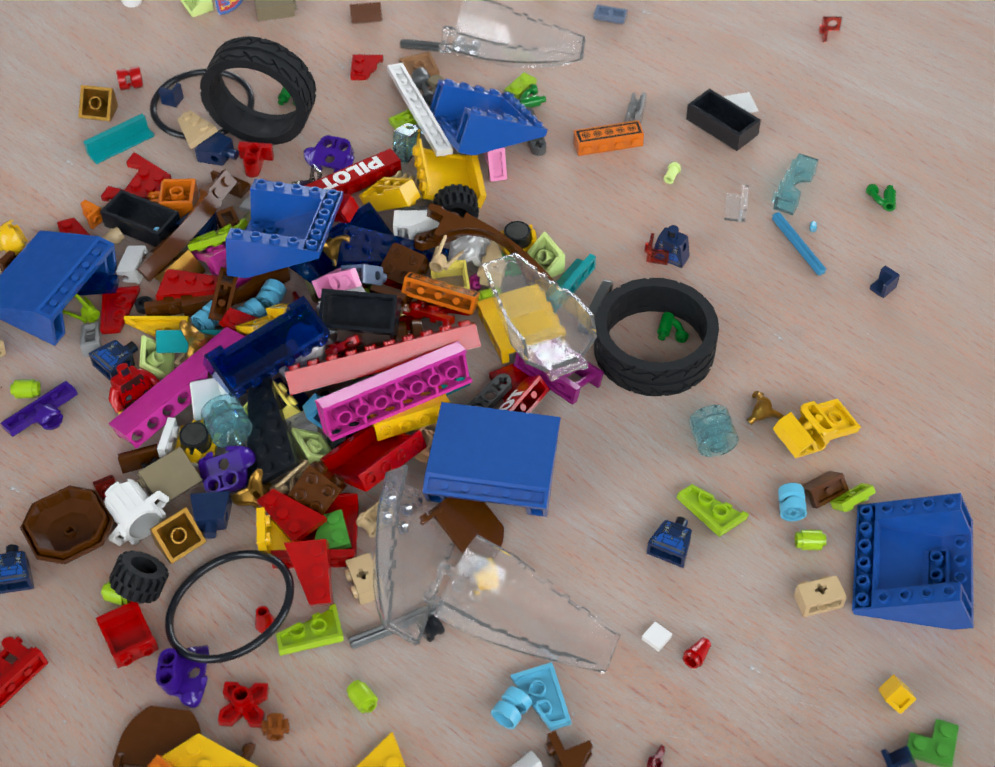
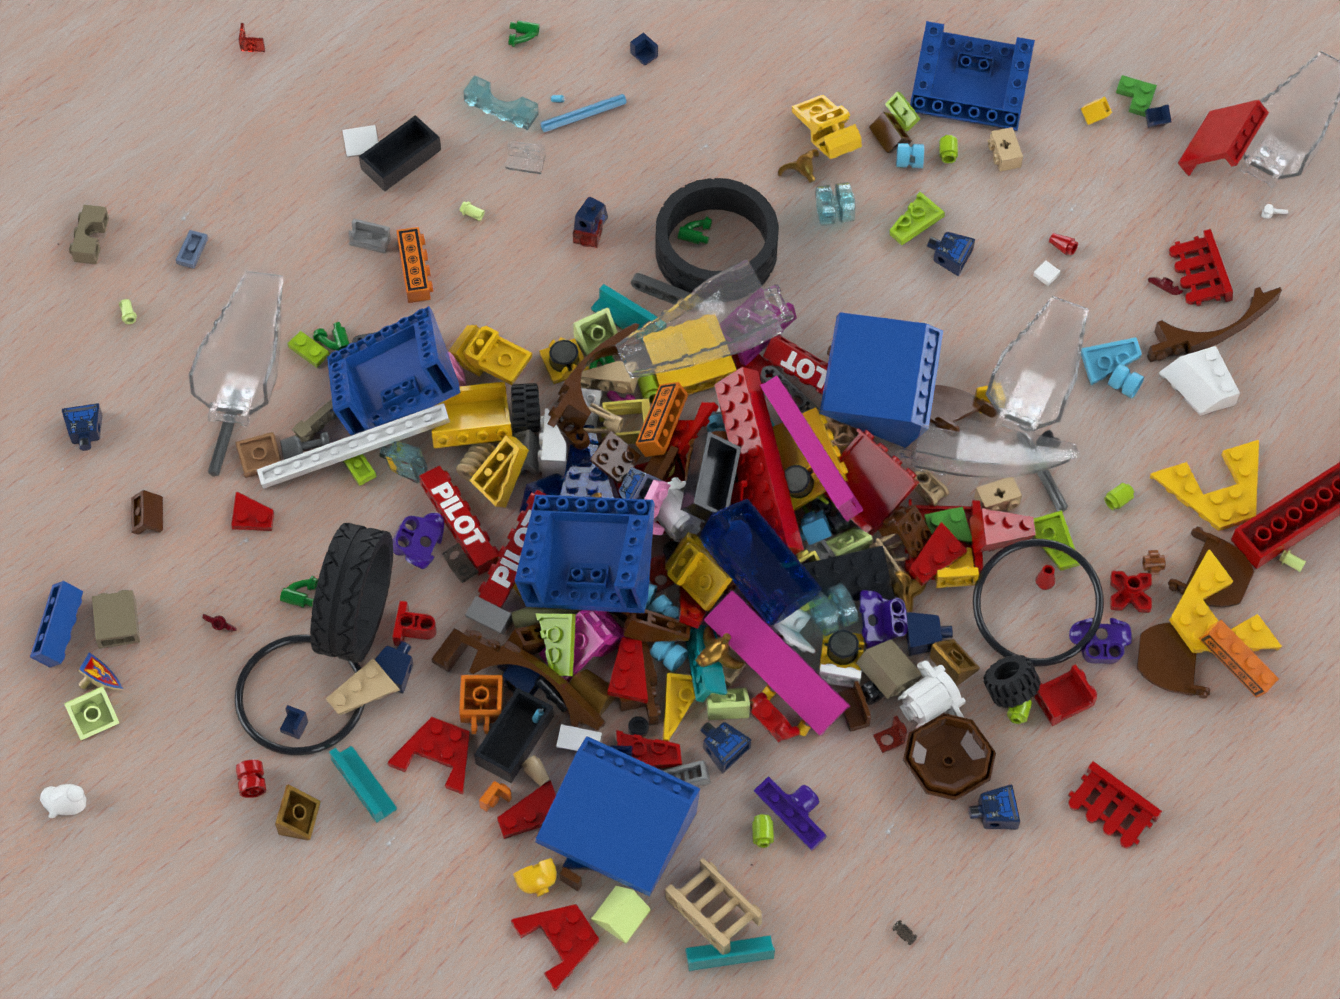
camera: 90 degrees left, 10 degrees up
none -> yellow piece [448,325,532,385]

